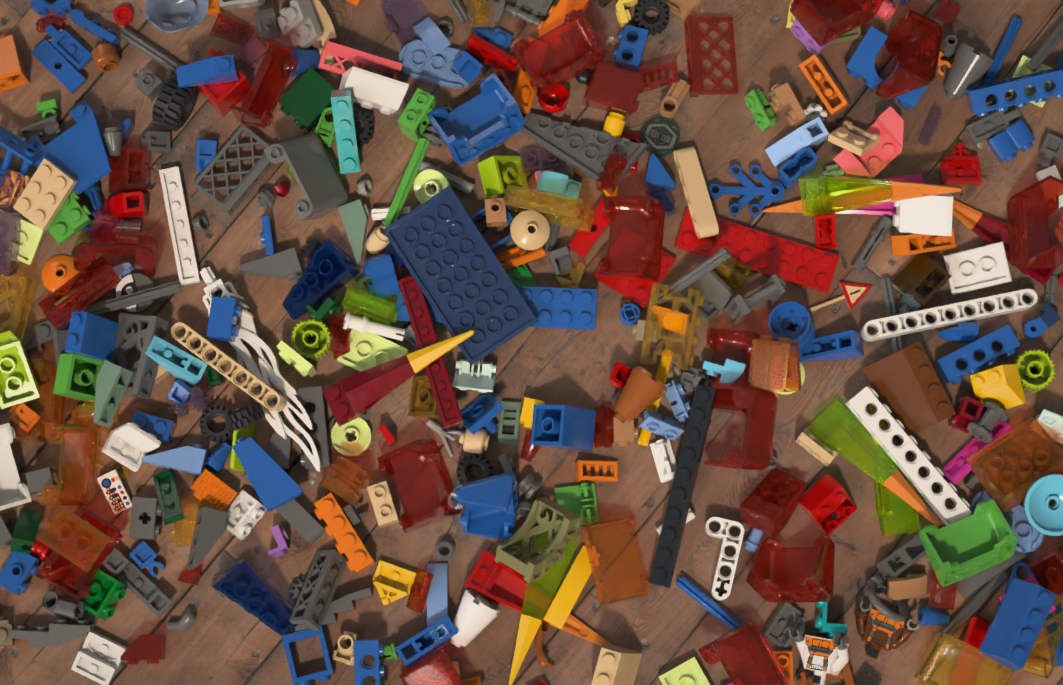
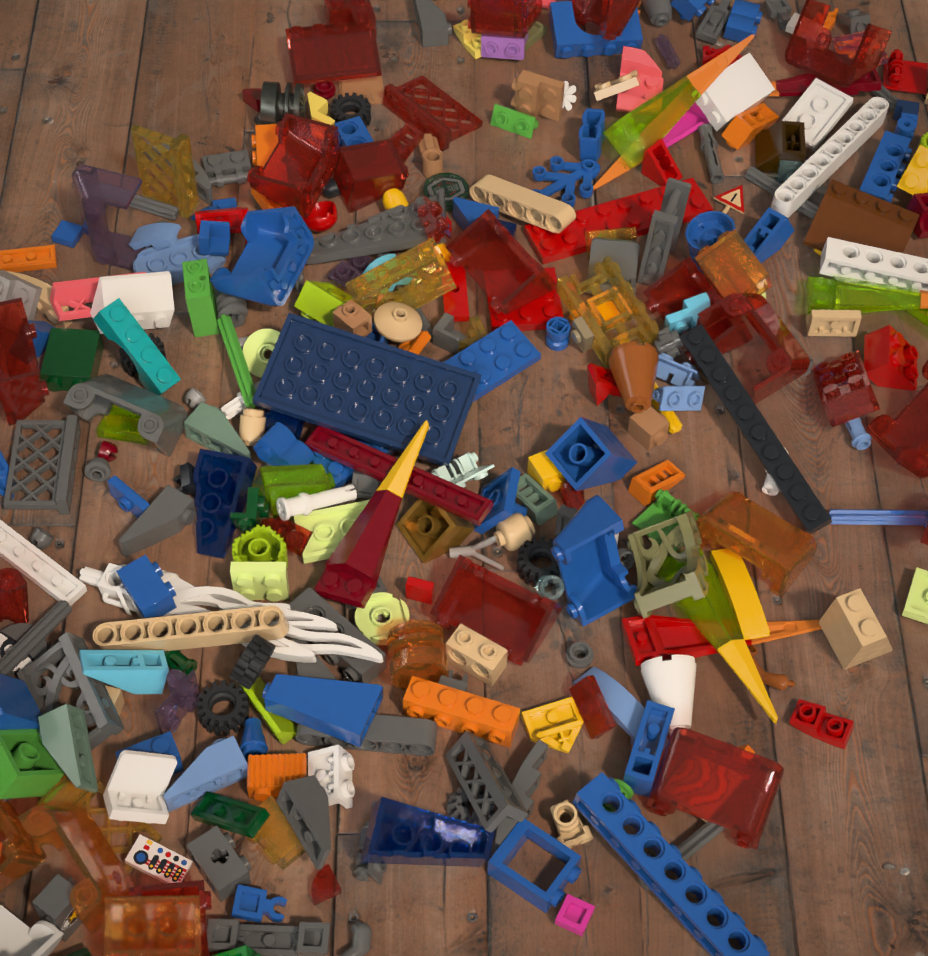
camera: 45 degrees left, 25 degrees down
blue tile [167,379,195,408] -> none
medium lavender bracket [268,525,290,558] -> none
bright green piece [313,107,336,148] -> none
clear red hinge [593,405,614,448] -> none
white hinge [650,439,677,483] -> none
dark grey axle [651,248,731,306] -> none
white beam [705,517,744,601] -> none
light blue slope [765,117,829,167] -> none
orange brick [799,54,851,115] -> none
blue plate [937,322,979,342] -> none

